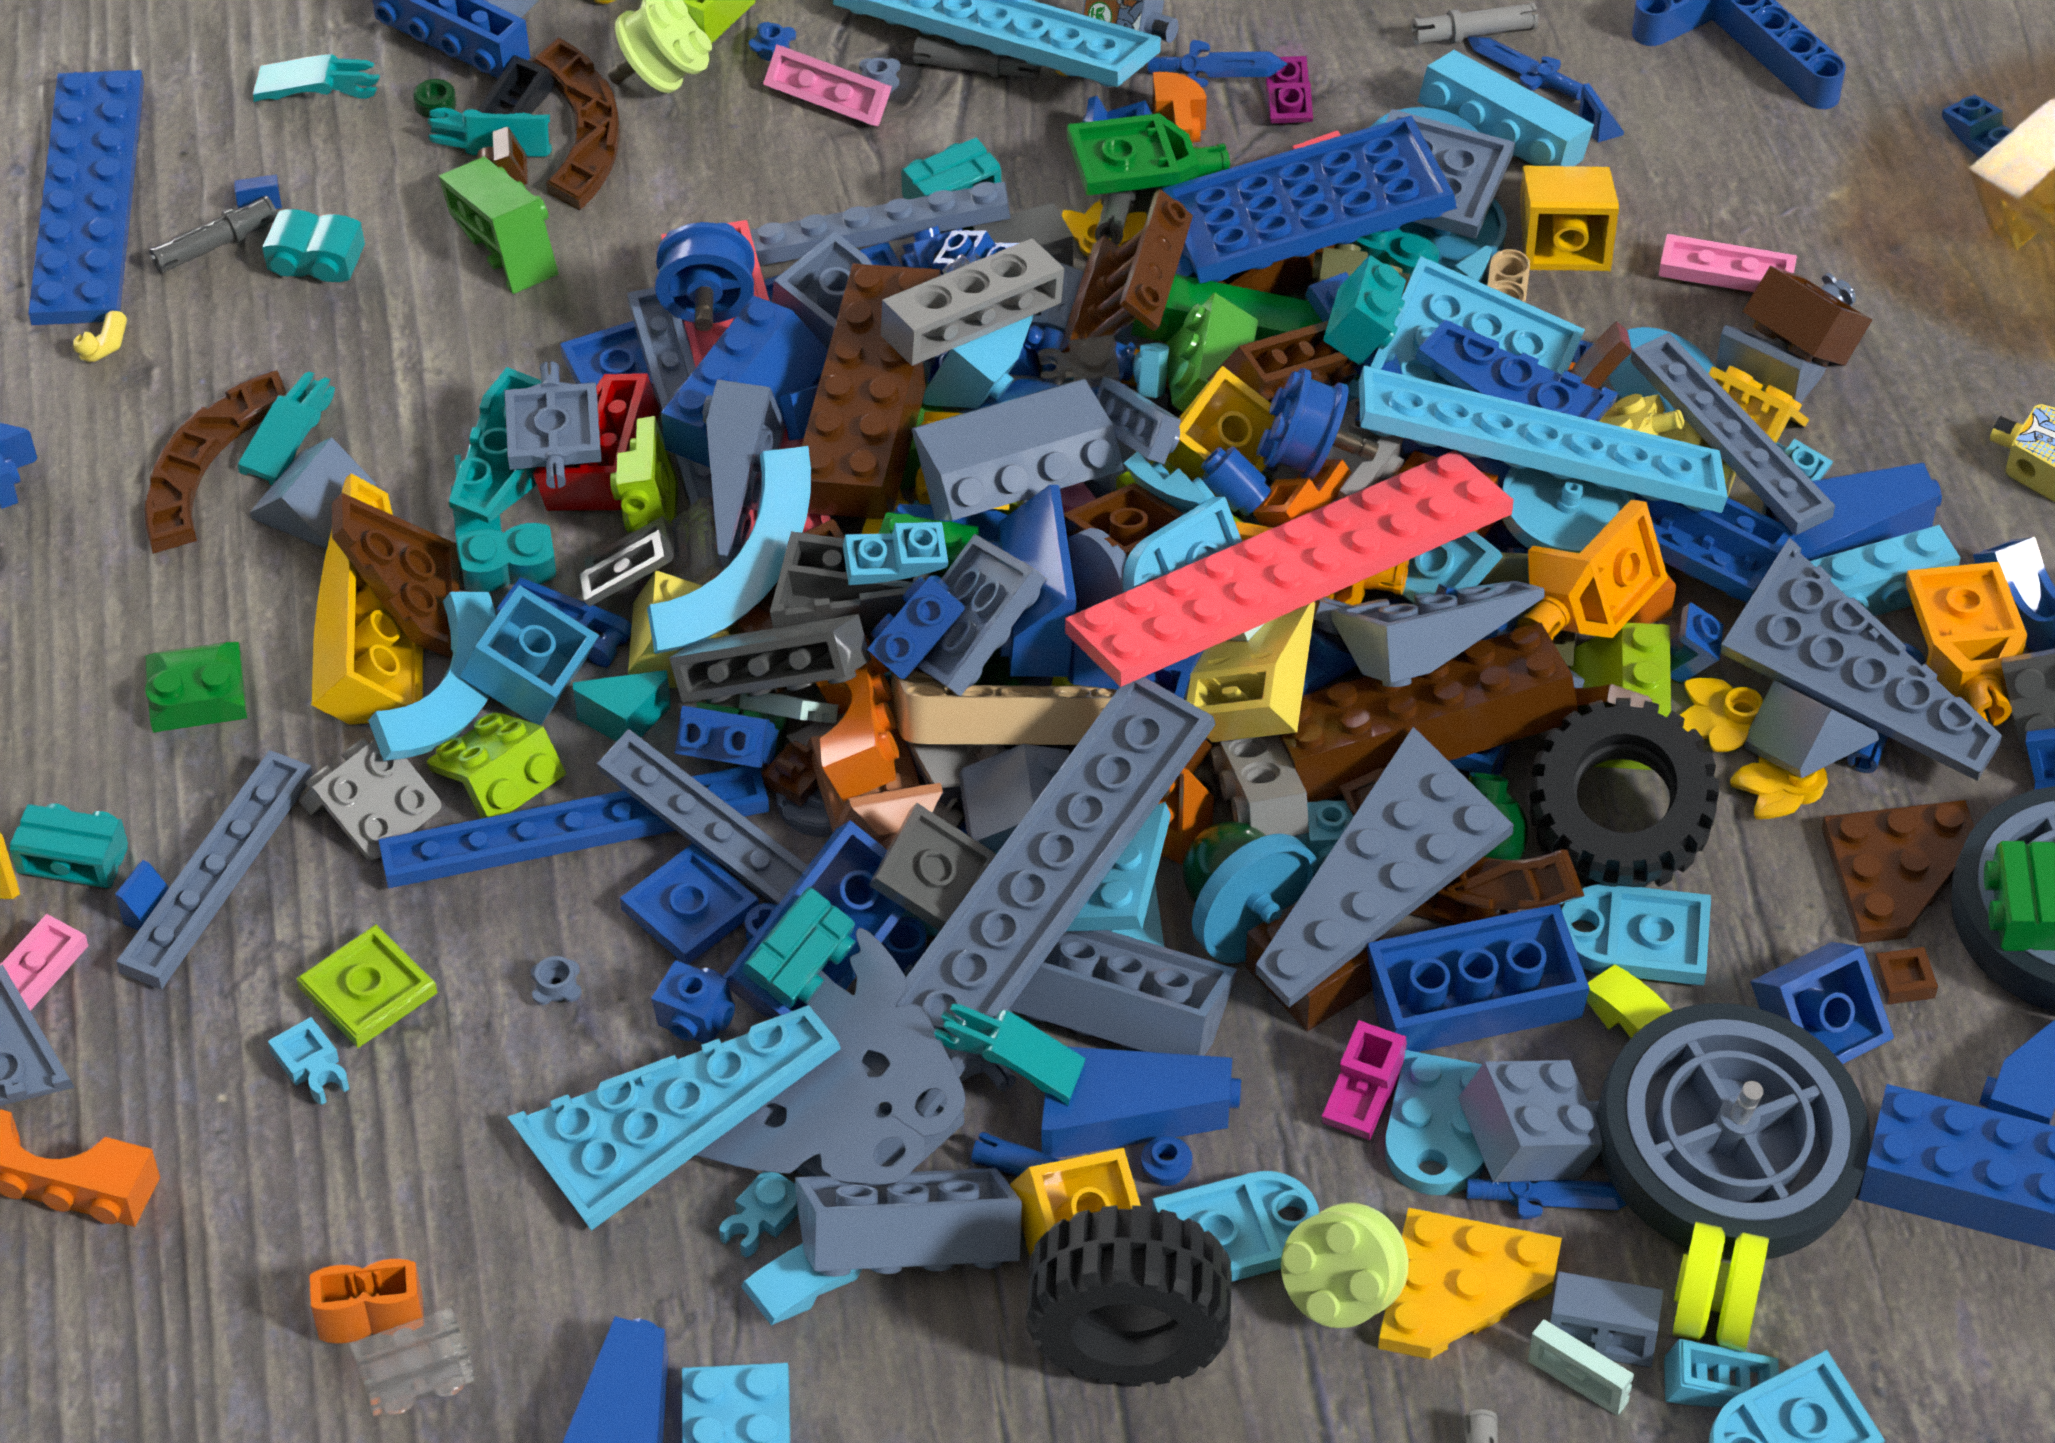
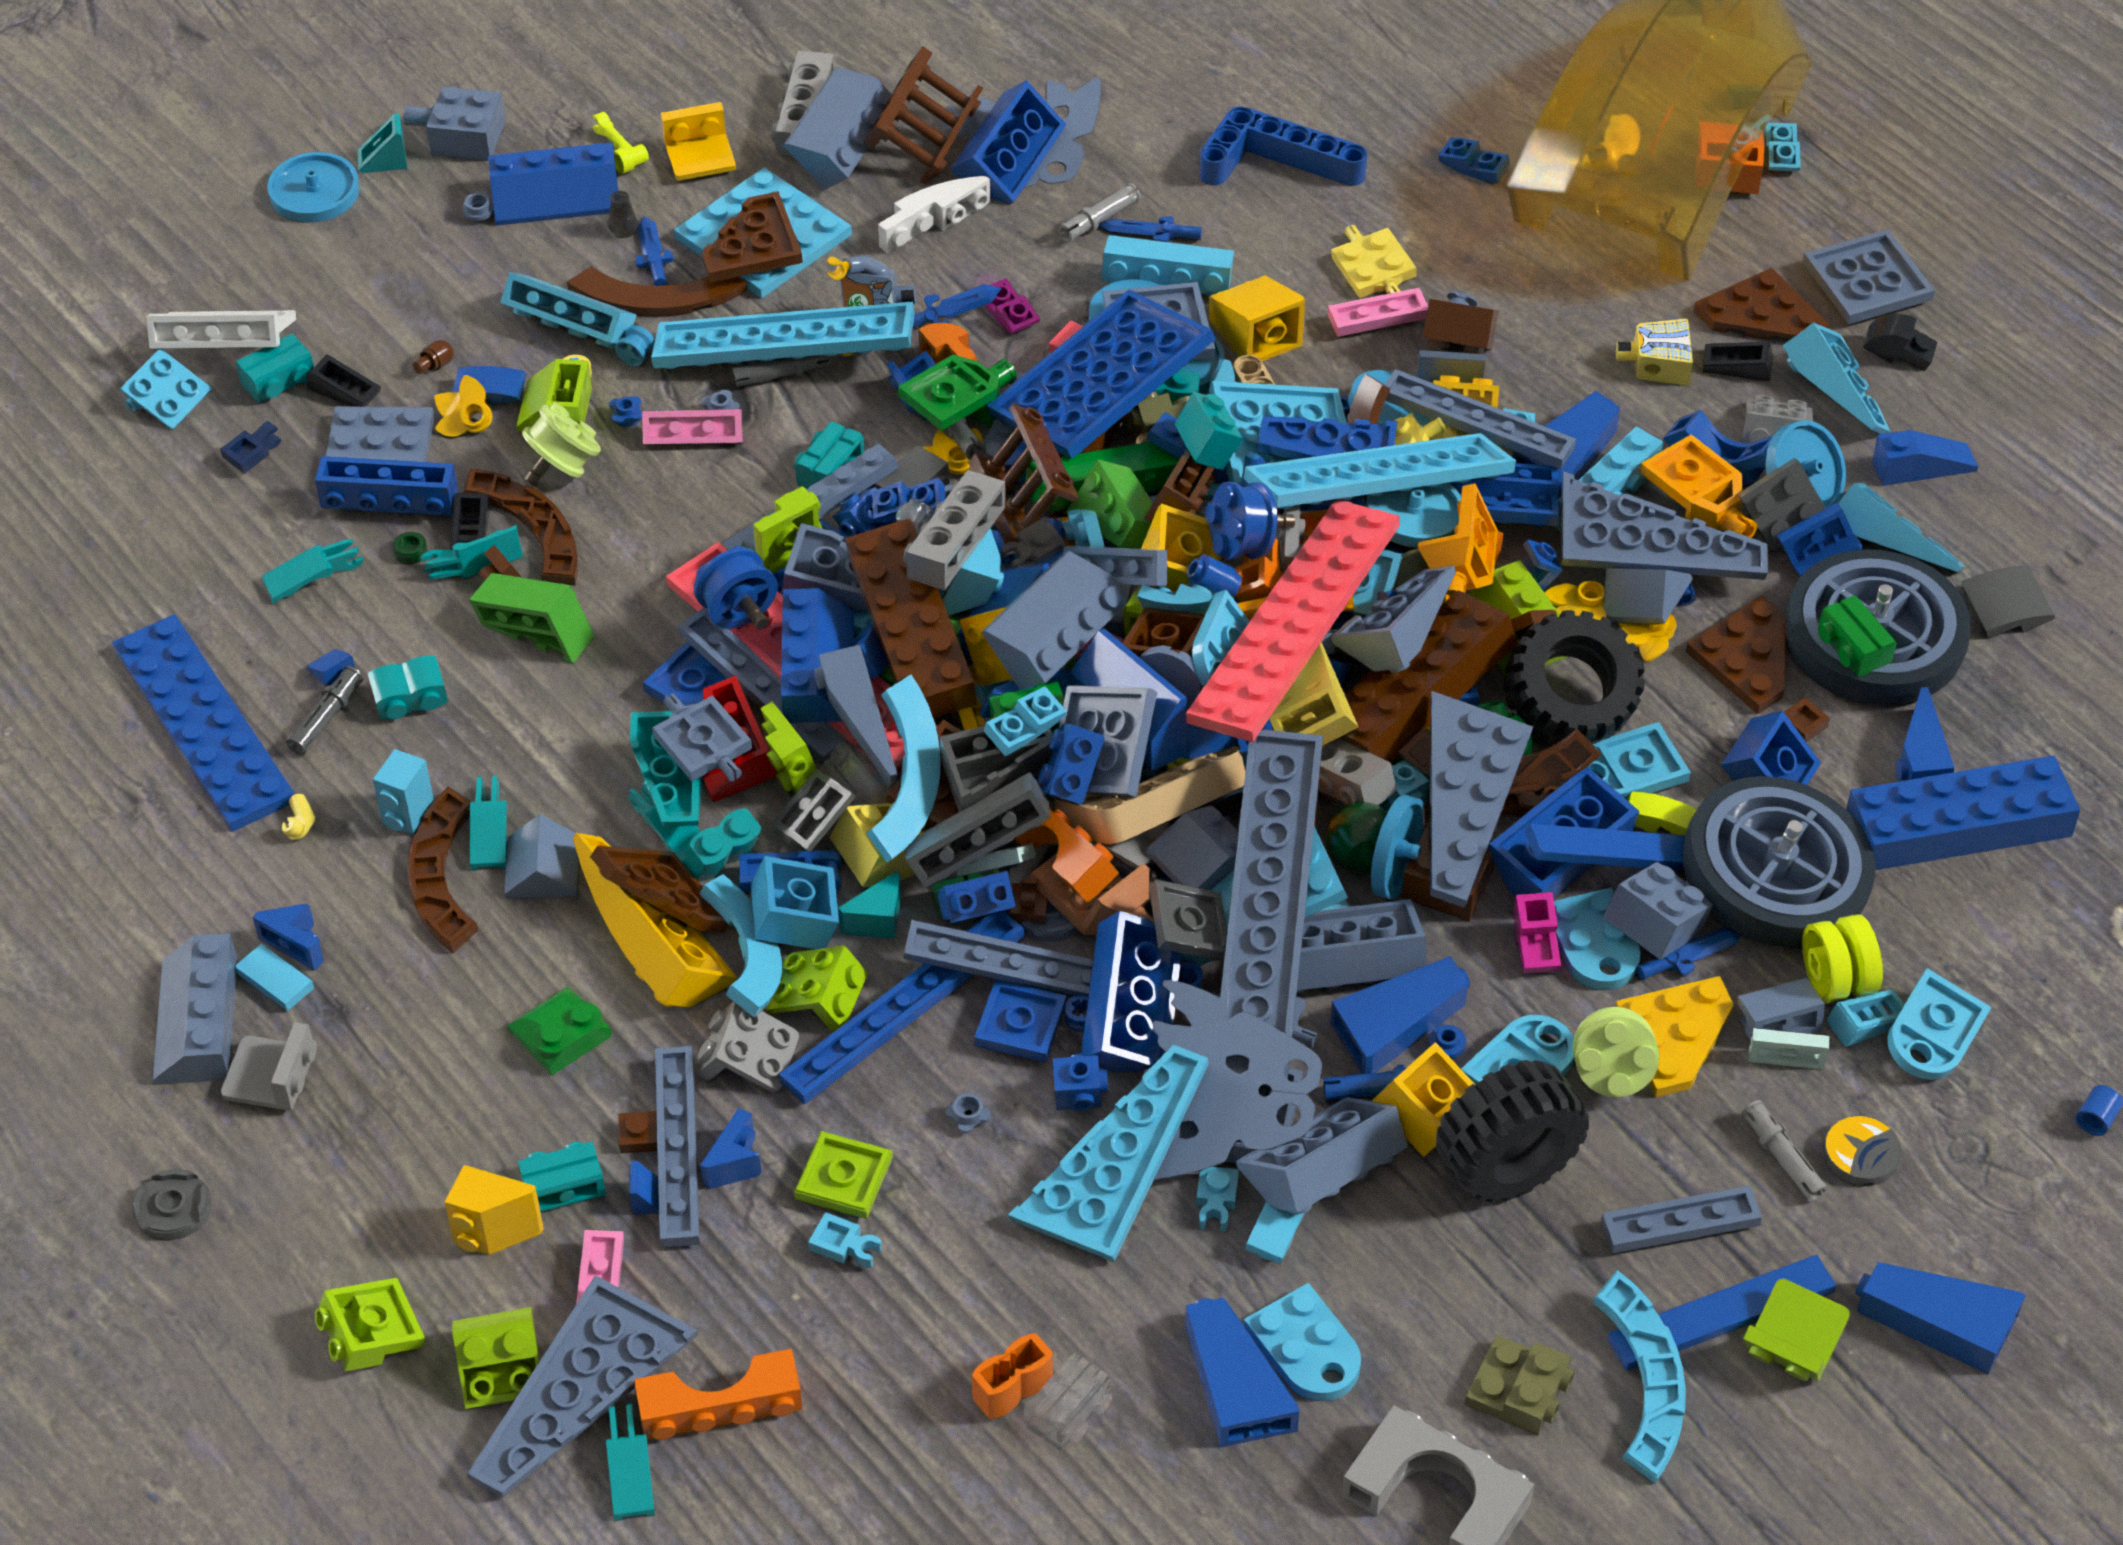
camera: 30 degrees left, 0 degrees up
teal brick [743,887,856,1009] -> none
teal arm [934,1004,1086,1105] -> none
blue slope [1578,83,1624,143] -> none
none -> medium azure brick [373,749,434,835]
none -> reddish brown plate [618,1111,658,1154]
none -> blue slope [700,1108,762,1189]
none -> lime plate [753,486,822,574]
none -> light yellow plate [1331,225,1417,299]
none -> blue tile [1524,823,1685,871]

